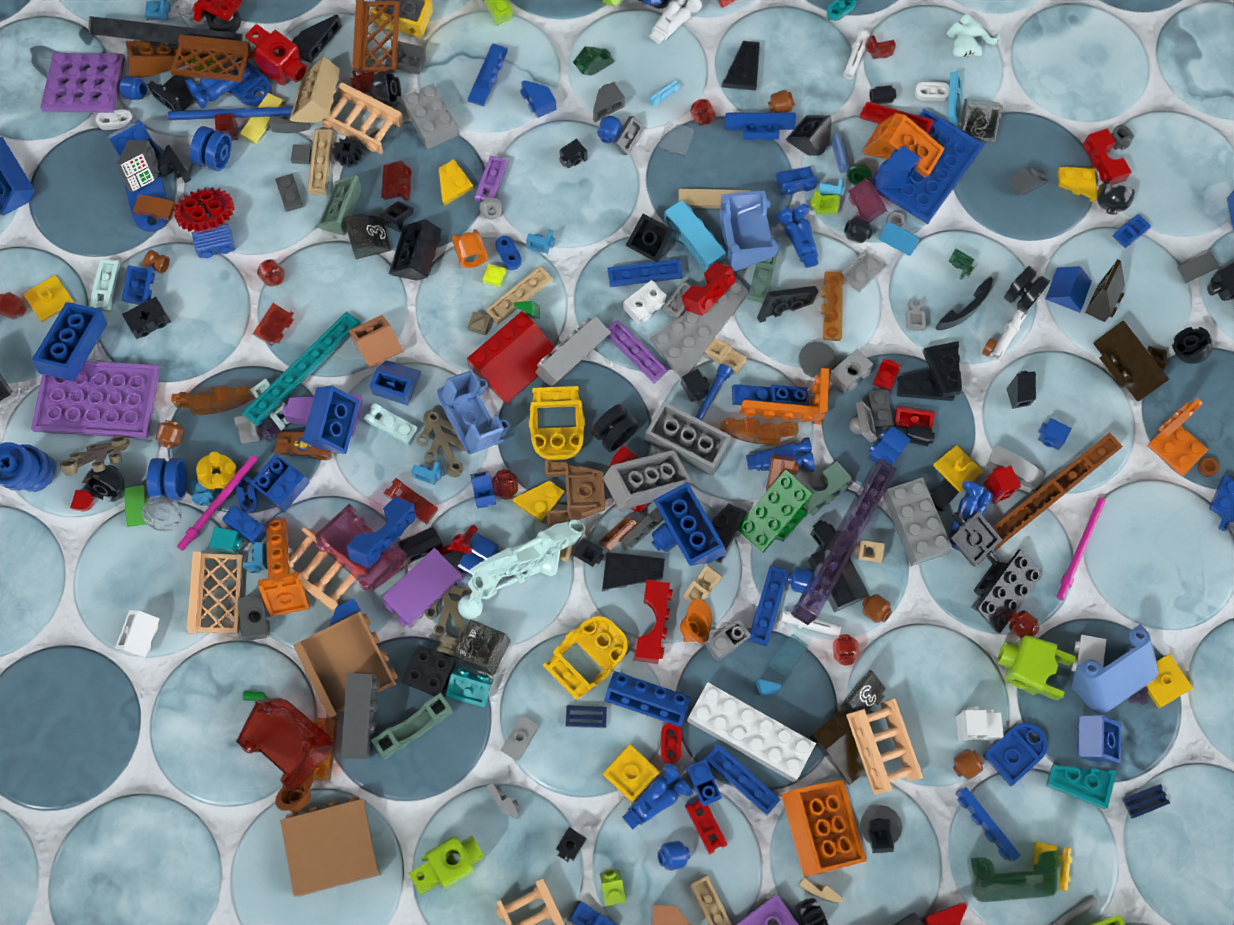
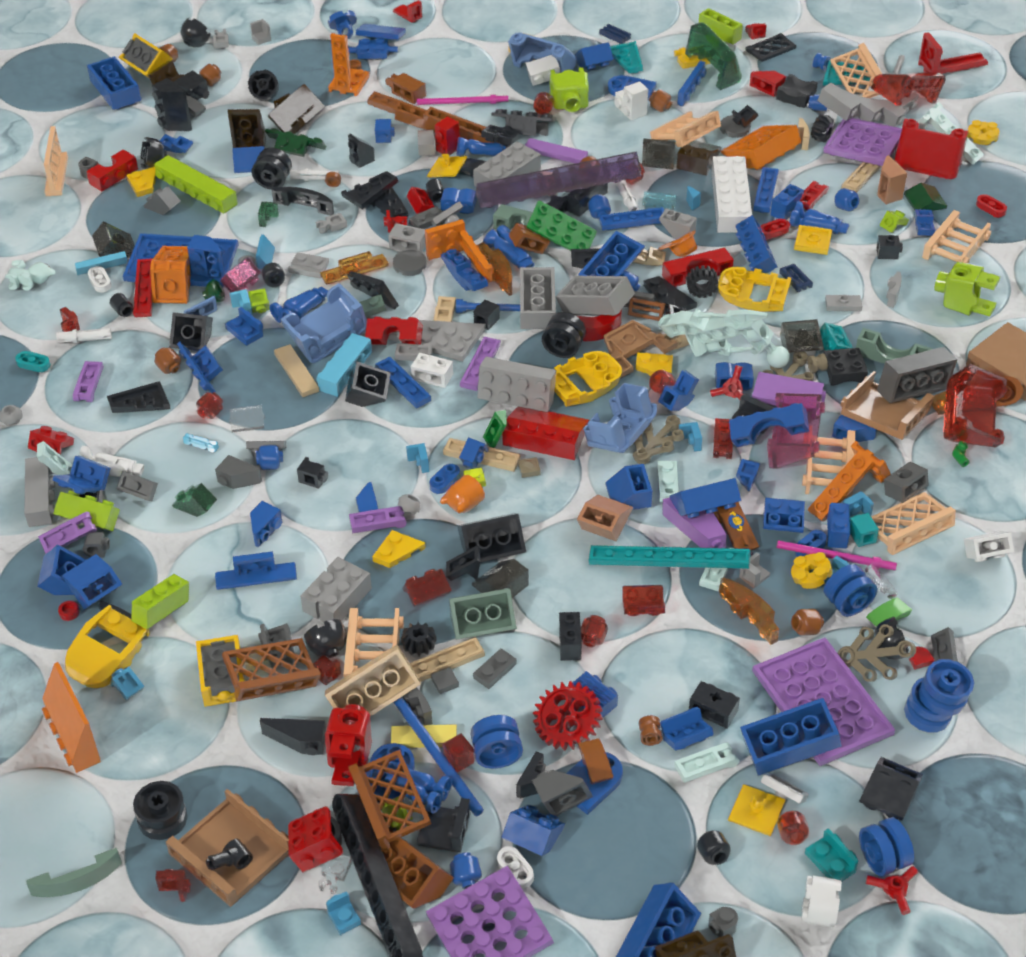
camera: 115 degrees left, 25 degrees down
none -> light nougat fence [44,126,68,196]
none -> medium lavender plate [73,361,104,402]
none -> dark grey plate [117,471,158,501]
none -> black slope [152,78,192,131]
none -> lime brick [154,155,238,214]
none -> dark green bracket [265,128,327,157]
none -> blue slope [356,482,378,512]
none -> dark orange brick [385,73,426,104]
none -> blue brick [459,437,489,469]
none -> medium lavender tile [525,138,588,164]
none -> black brick [559,612,582,661]
none -> black tyre [686,265,719,298]
none -> black head [697,830,731,865]
none -> blue slope [736,459,760,491]
none -> plate [760,773,809,804]
none -> dark grey plate [931,627,958,662]

